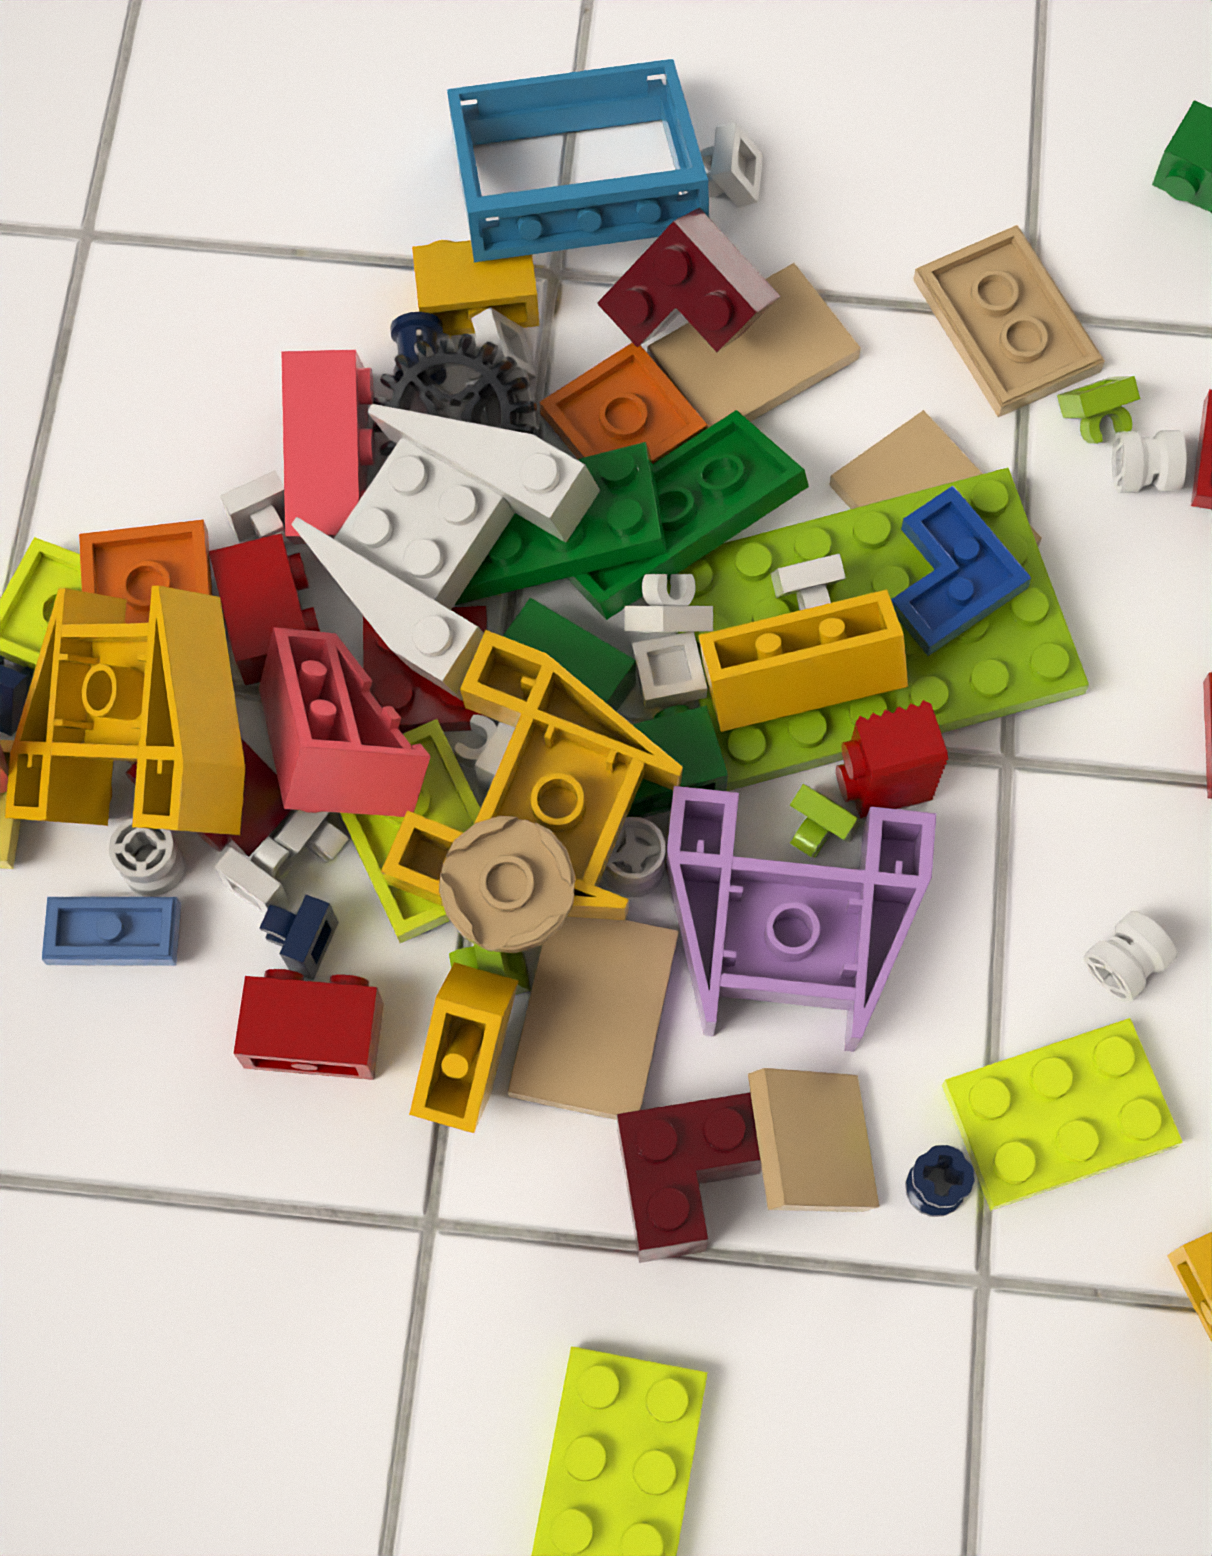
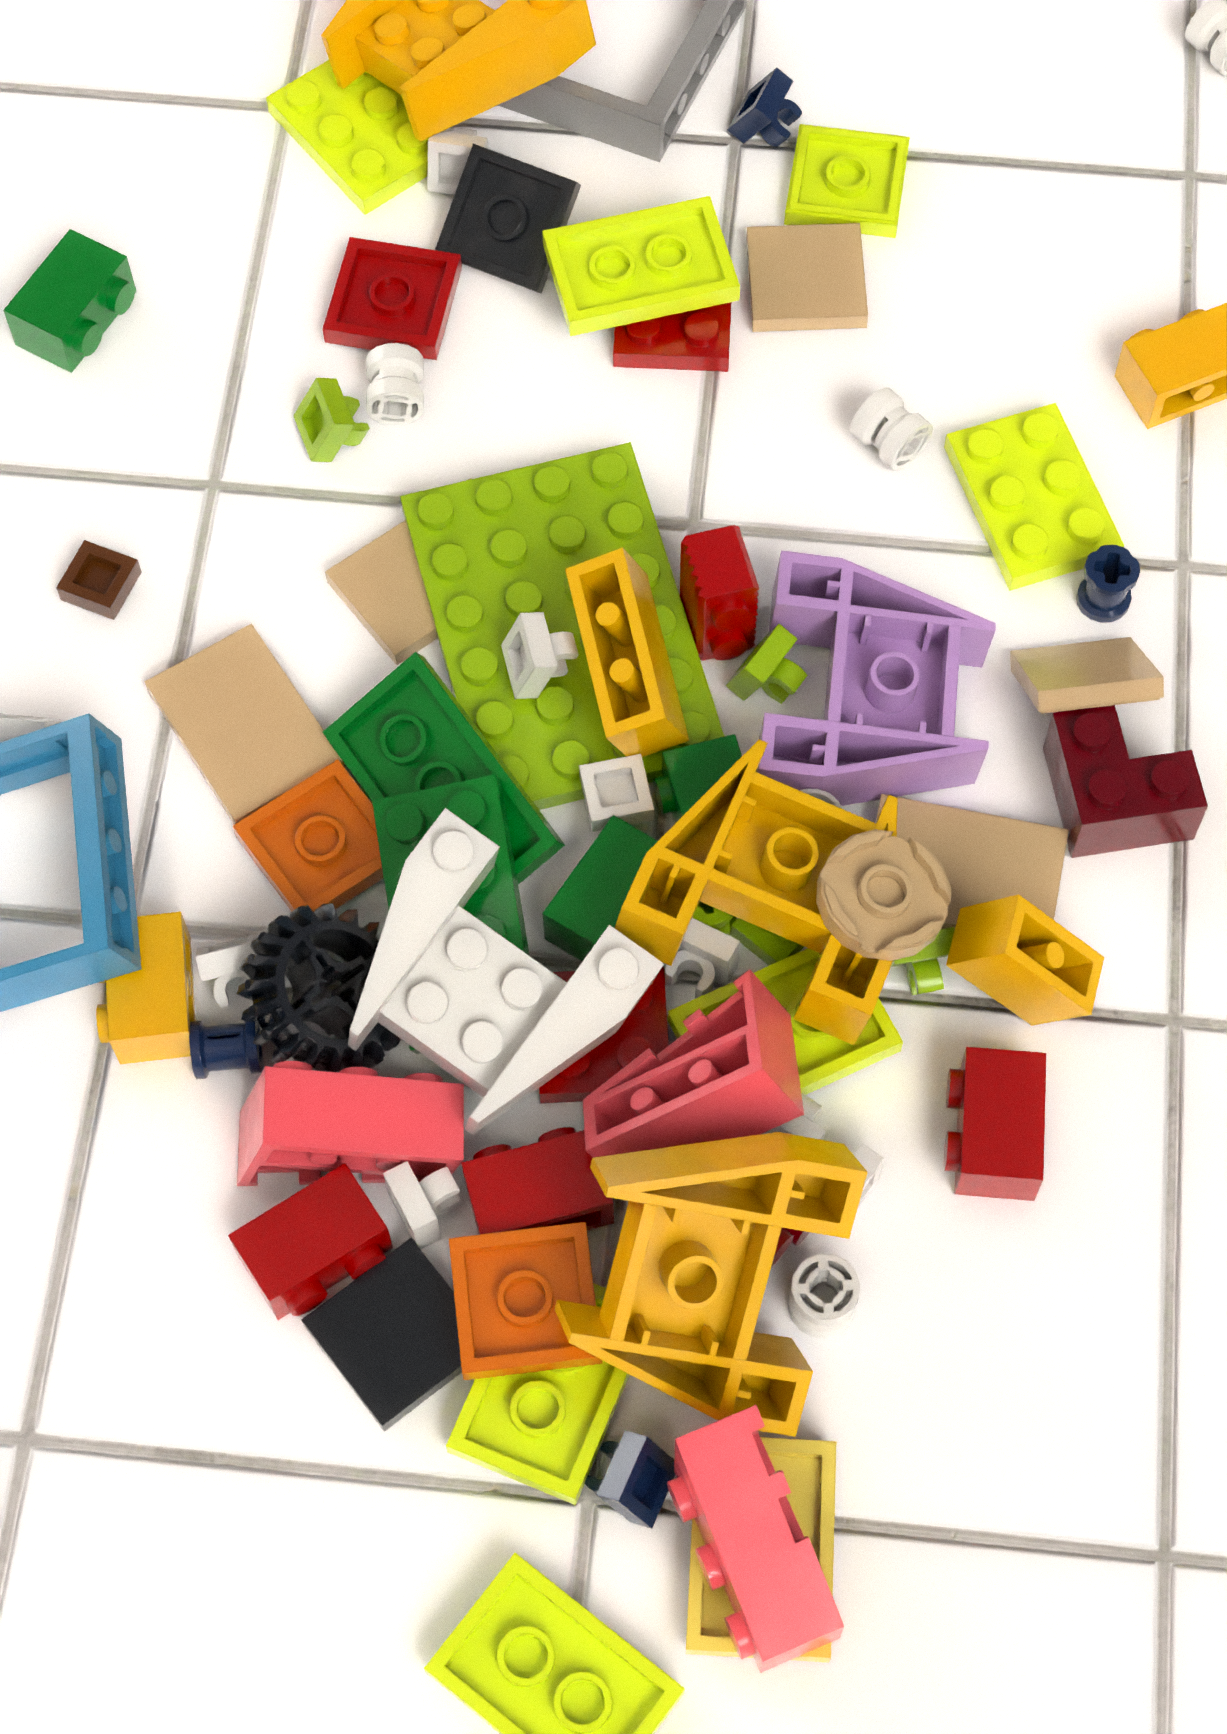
camera: 90 degrees left, 5 degrees down
medium blue plate [42,897,181,966] -> none
dark blue tile [259,894,339,980] -> none
dark red brick [597,207,780,353] -> none
white tile [625,574,713,632] -> none
blue plate [891,486,1031,656] -> none
tan tile [913,225,1105,418] -> none
none -> reddish brown plate [56,540,142,620]
none -> red brick [228,1163,393,1320]
none -> black tile [301,1238,462,1432]

